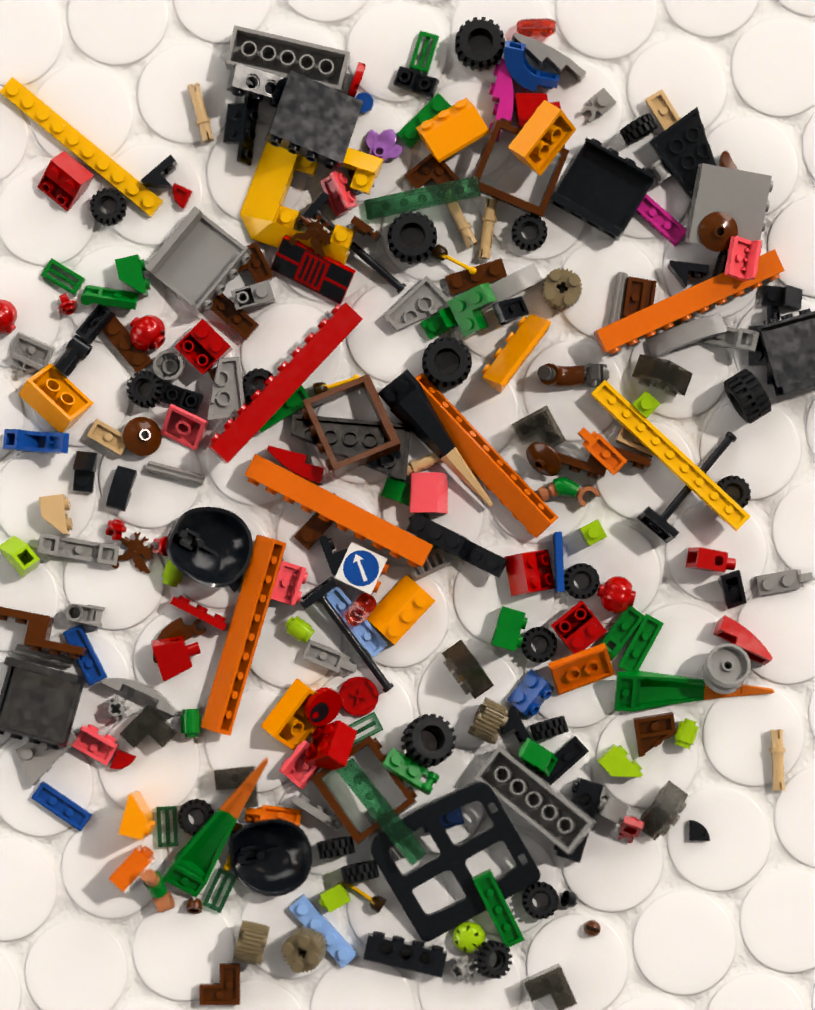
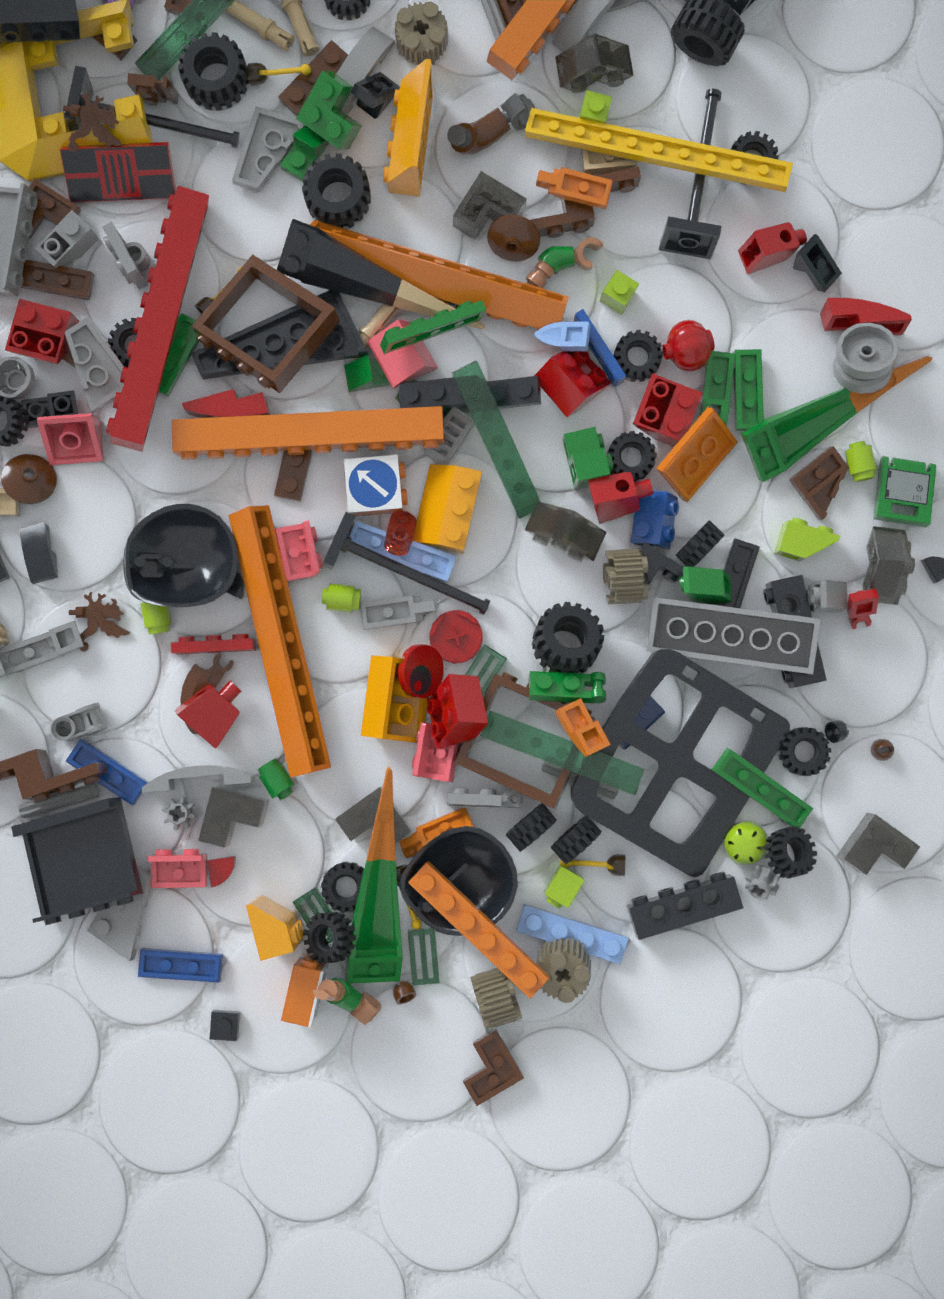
camera: 30 degrees left, 0 degrees up
red plate [106,519,127,541] -> none
light grey axle [147,461,205,485] -> none
red plate [153,536,168,556] -> none
coral bracket [319,171,358,217] -> none
black slope [319,535,348,576] -> none
light grey hinge [755,569,813,596] -> none
none -> light grey plate [102,222,151,290]
none -> black plate [209,1010,240,1041]
none -> black tyre [303,912,356,964]
none -> green plate [380,300,486,354]
none -> orange plate [408,861,550,999]
none -> clear green tile [451,360,543,519]
none -> light blue plate [534,322,591,351]
none -> orange slope [555,698,611,757]
none -> red torso [588,472,653,524]
none -> green container [873,456,936,527]

